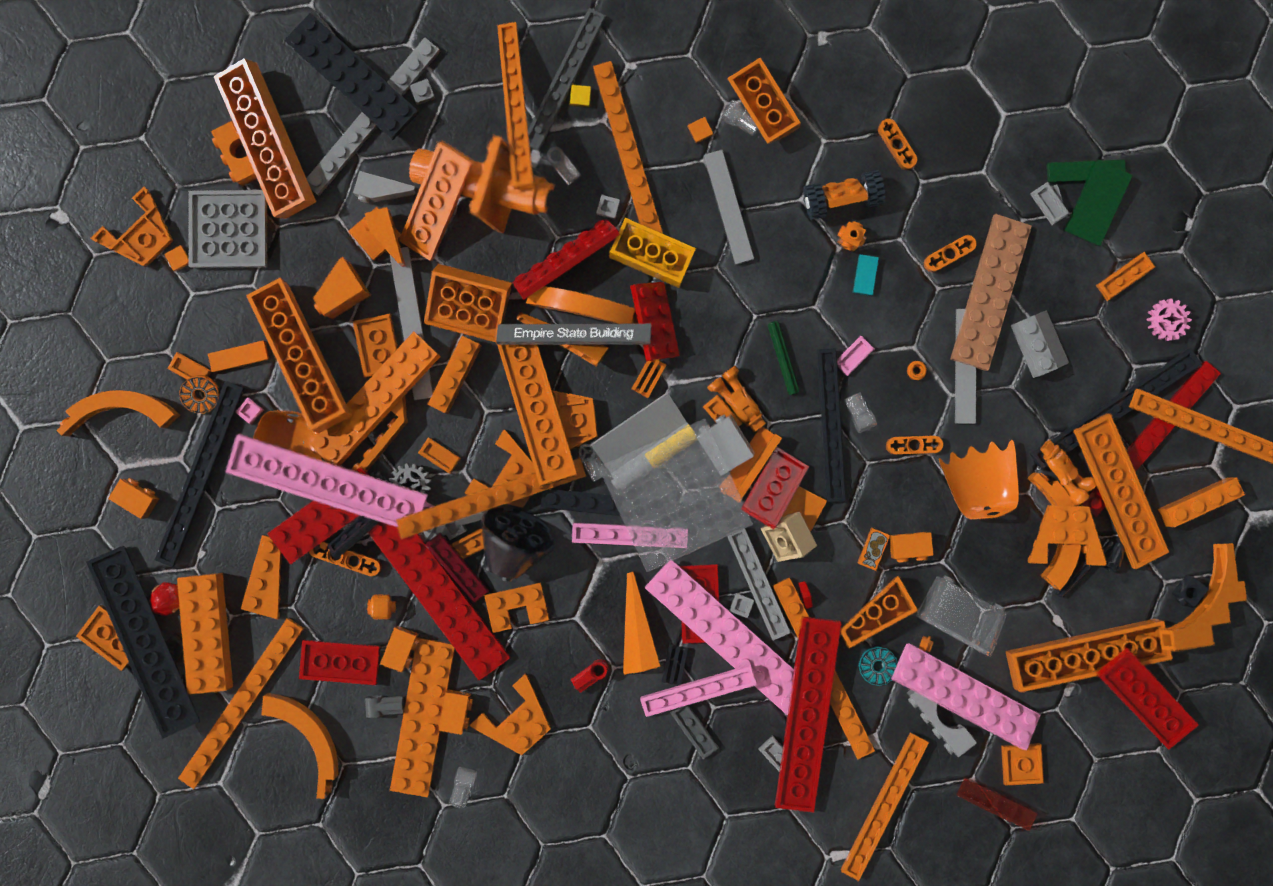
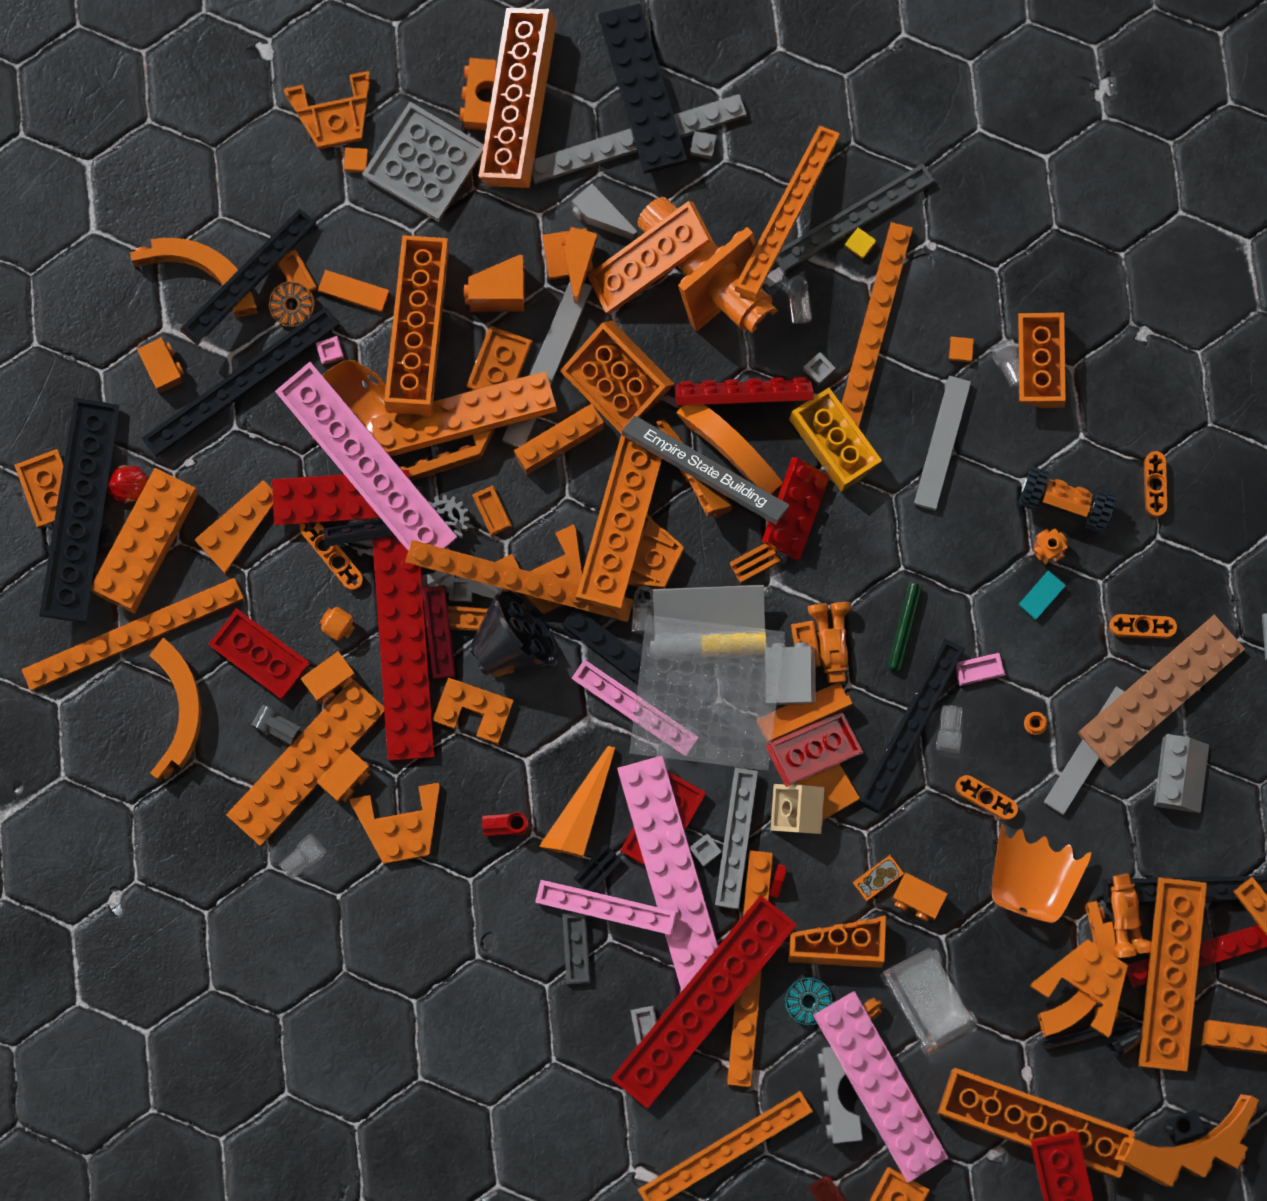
camera: 30 degrees right, 10 degrees down
none -> black tile [180,208,316,346]

